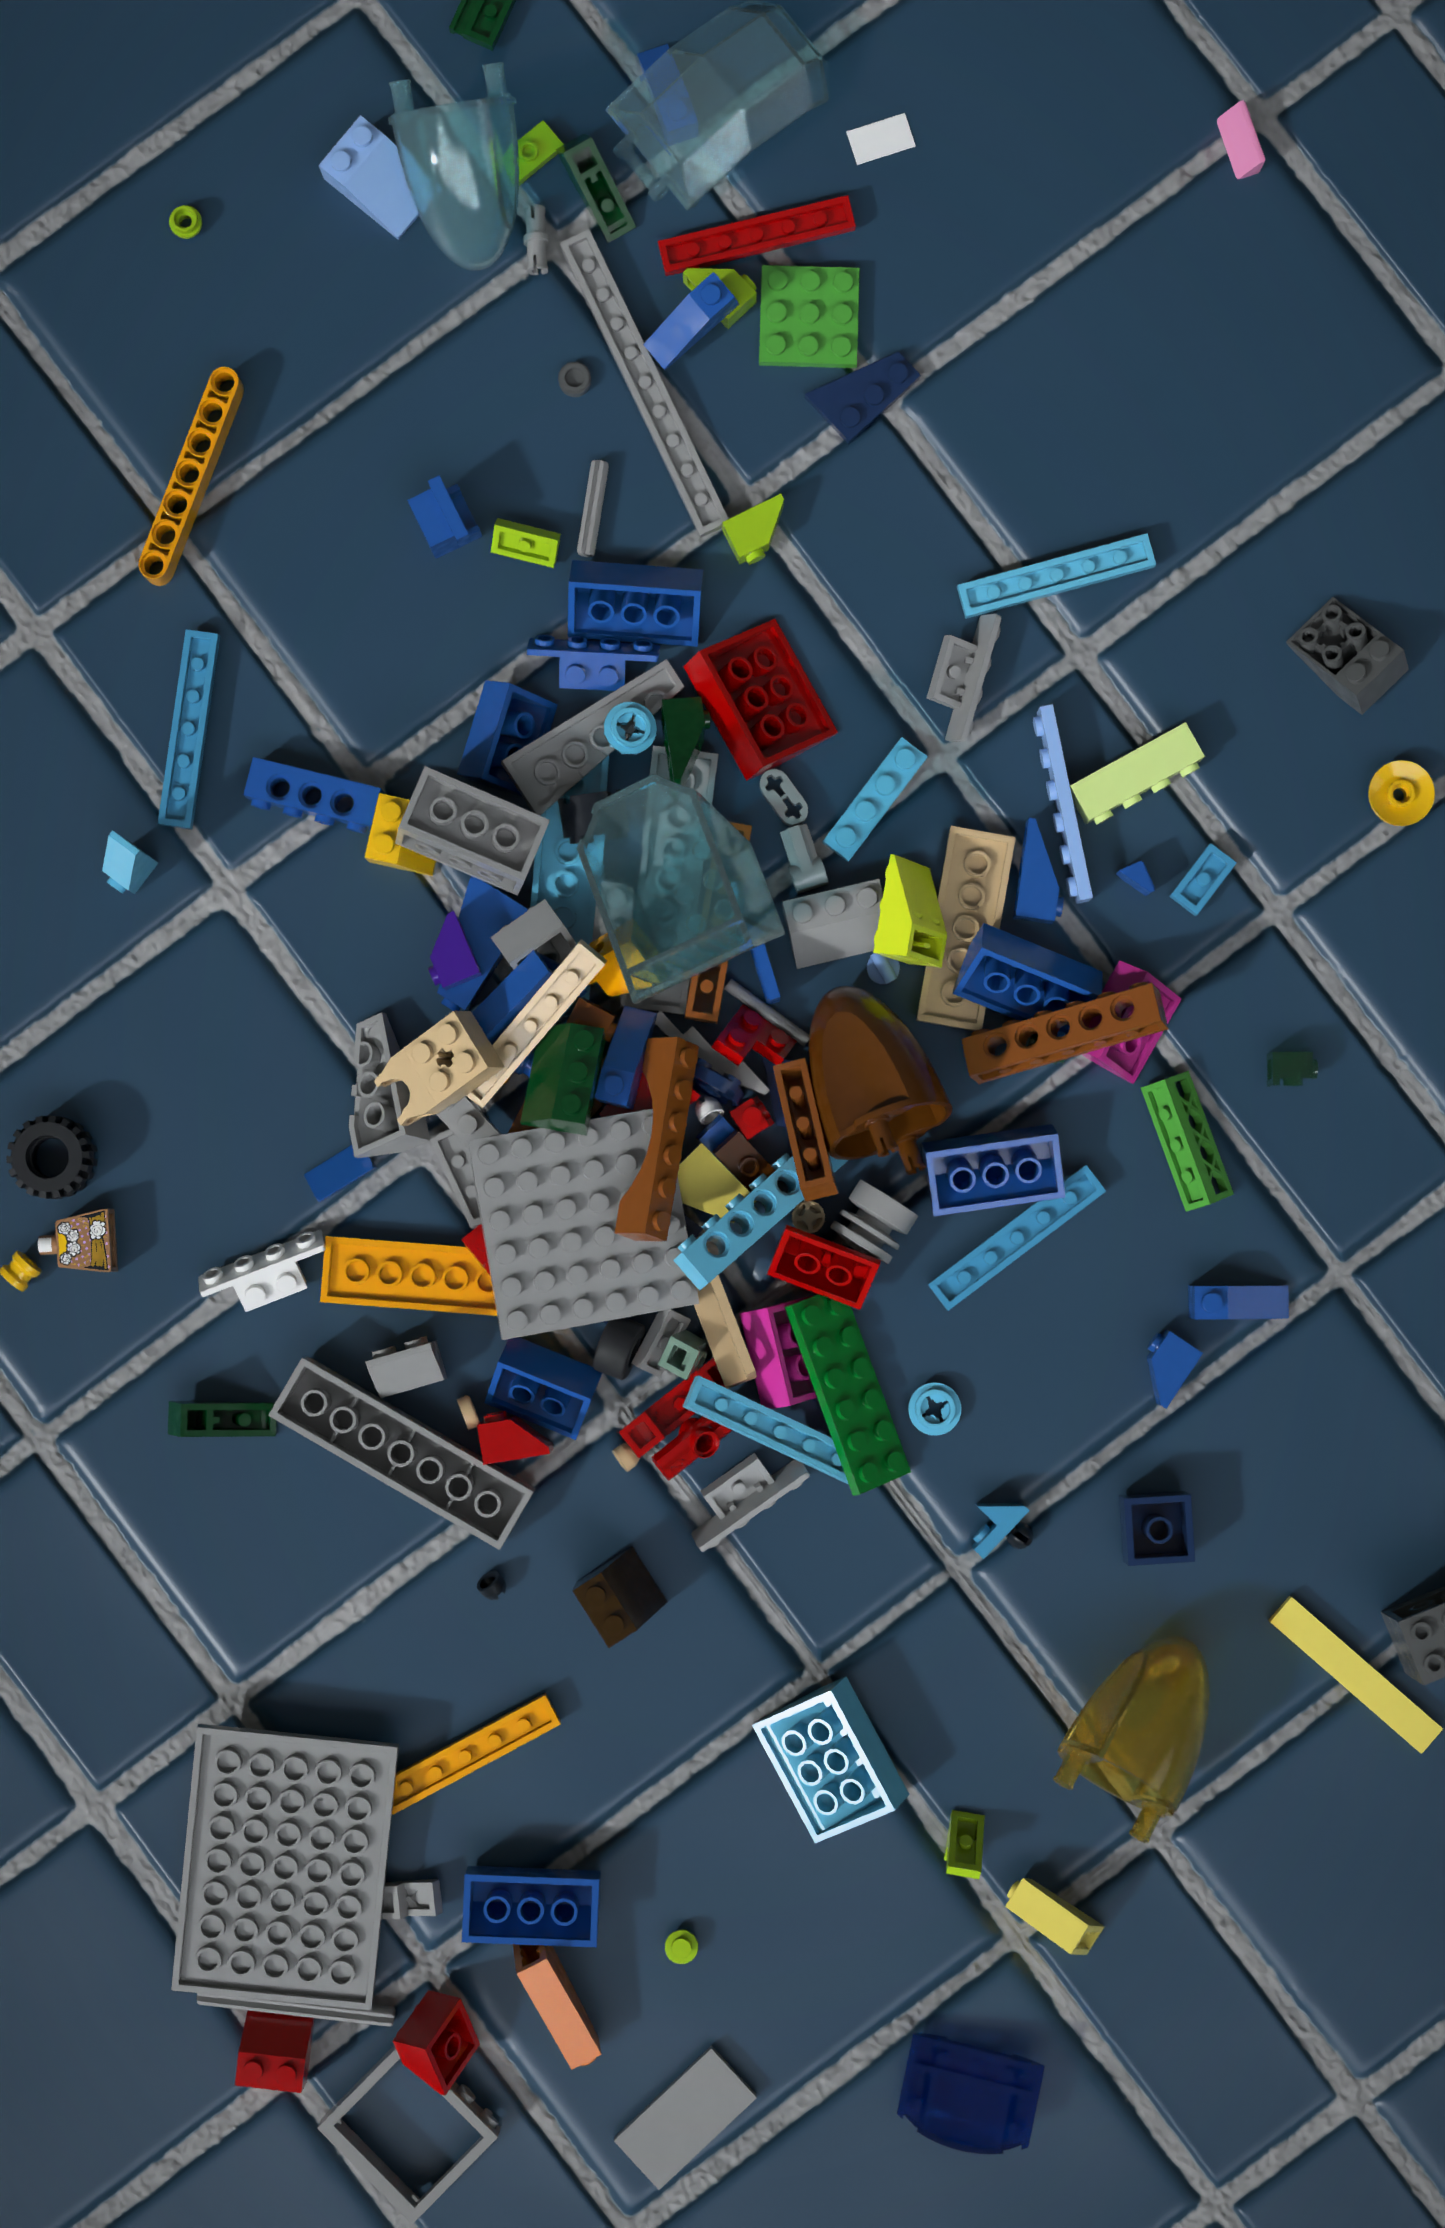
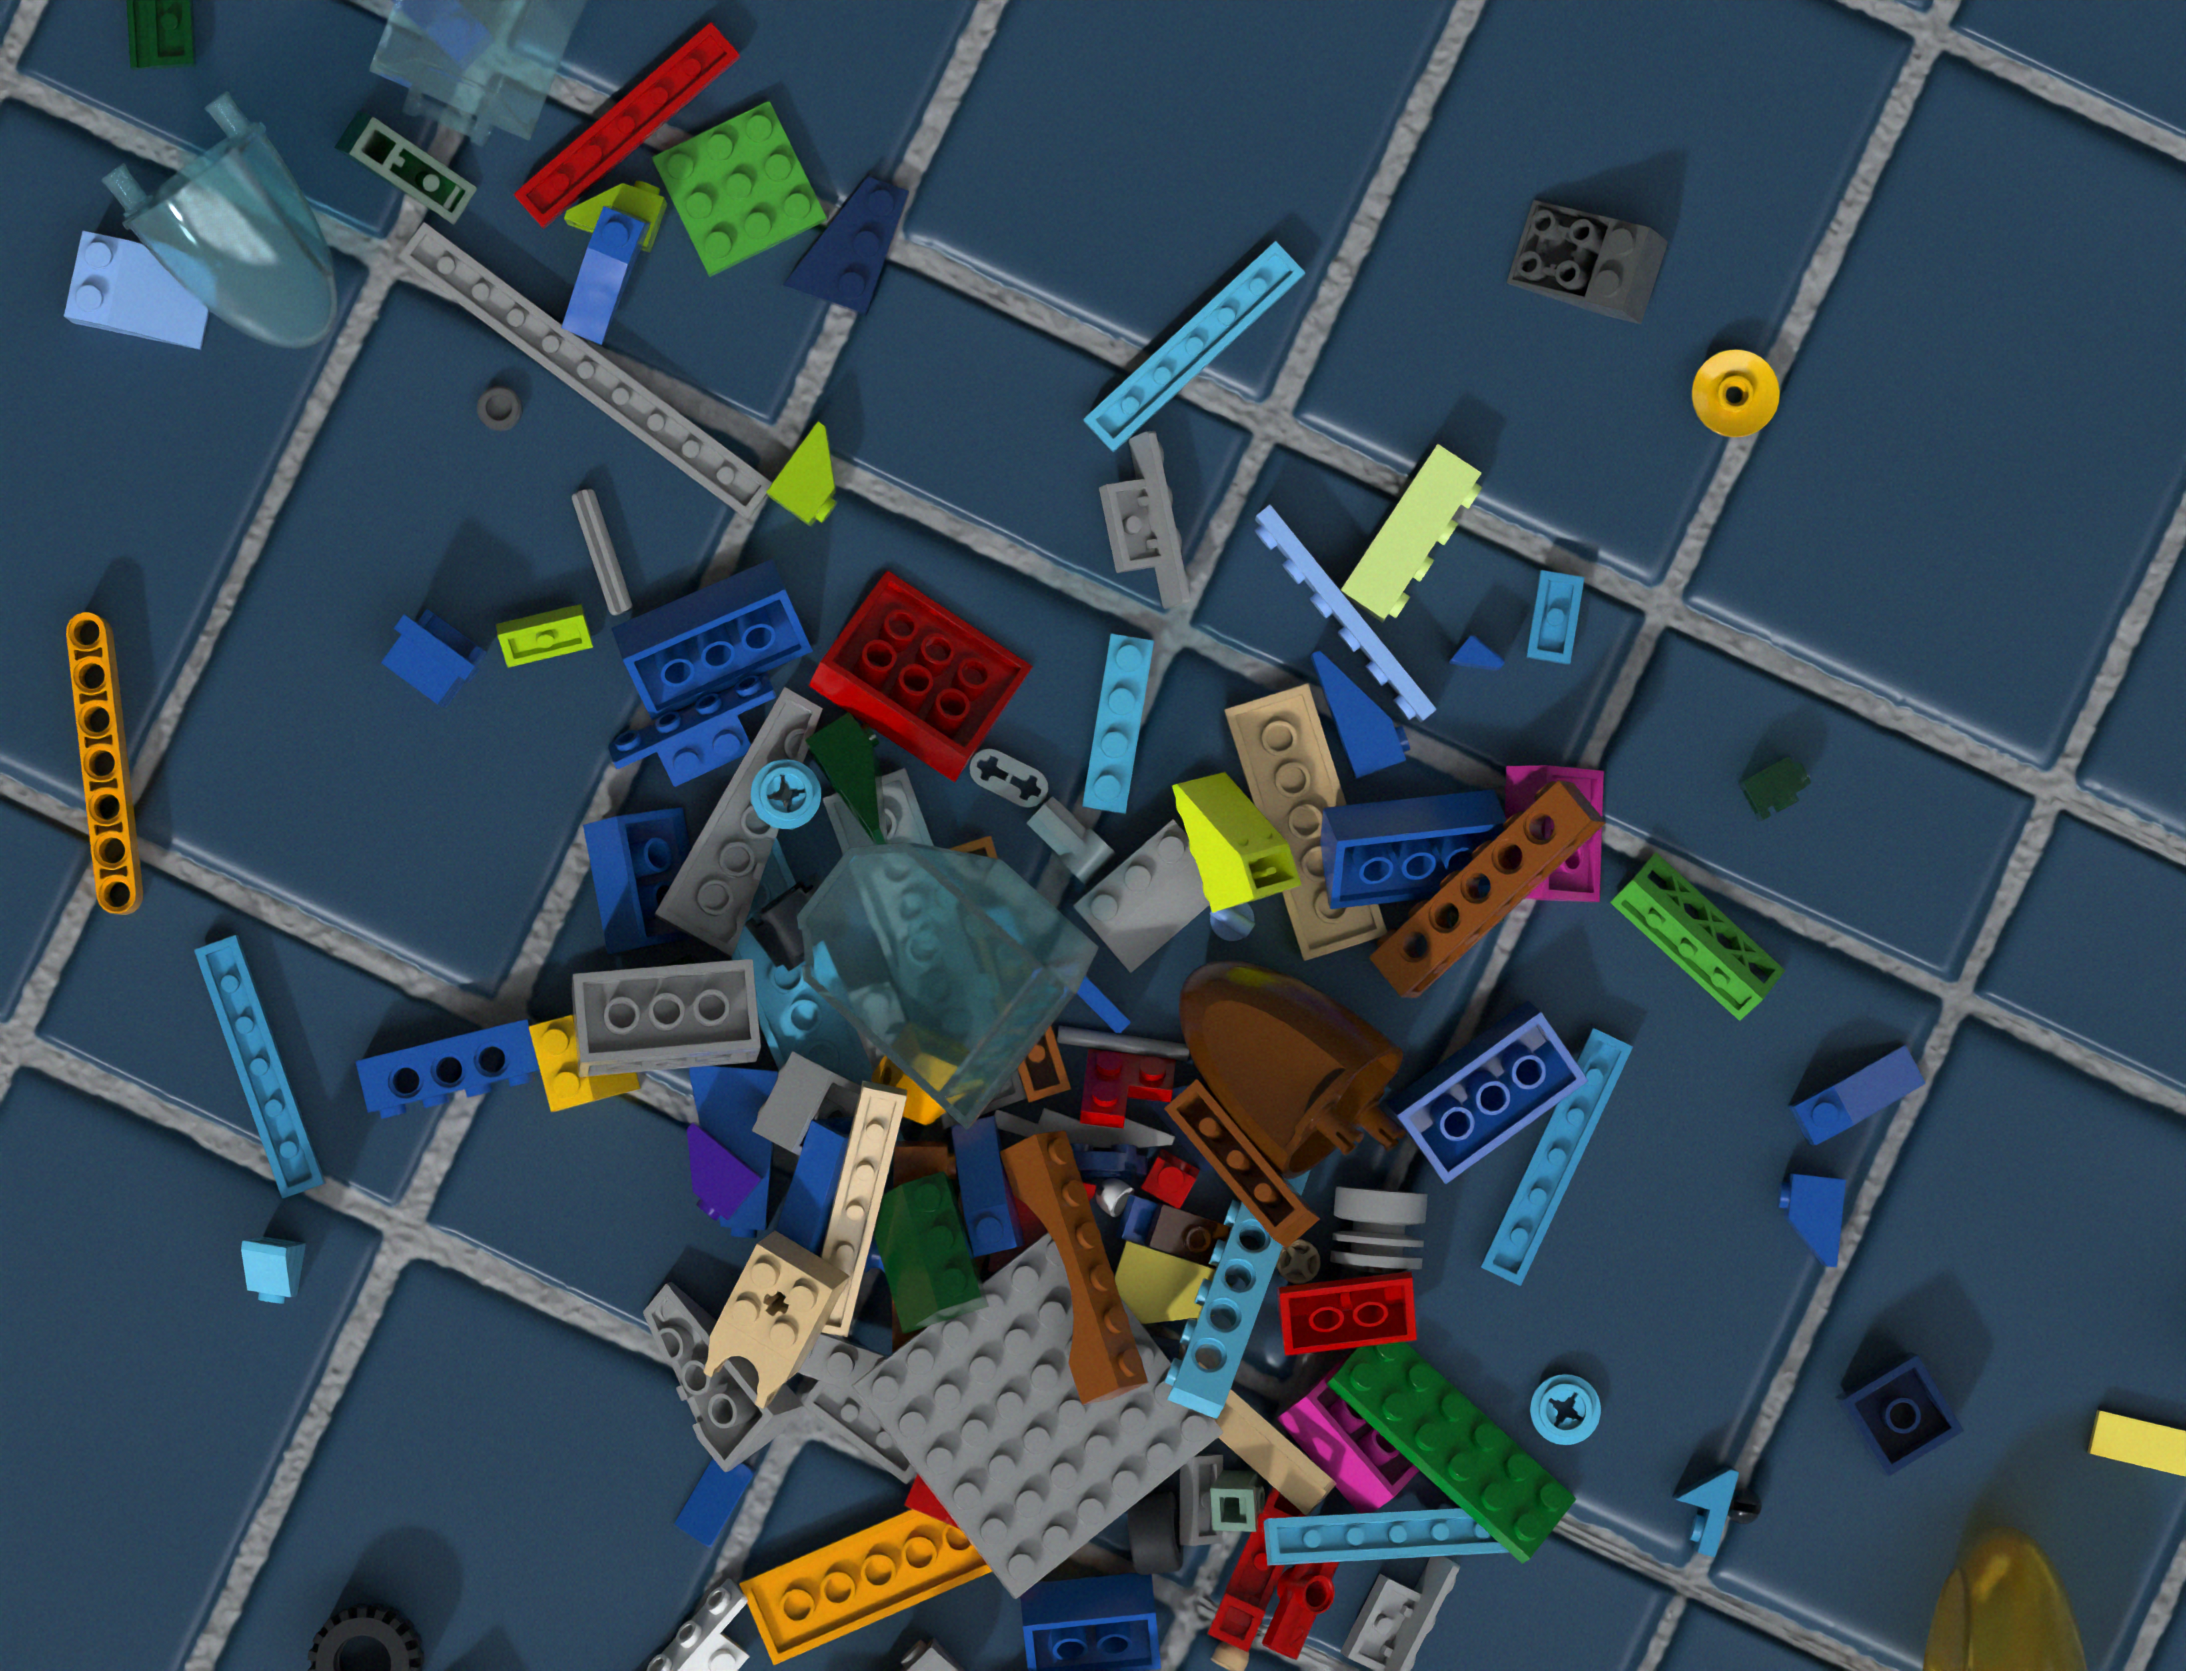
camera: 30 degrees left, 0 degrees up
lime plate [493,120,564,189] -> none
light grey pin [523,204,549,275] -> none

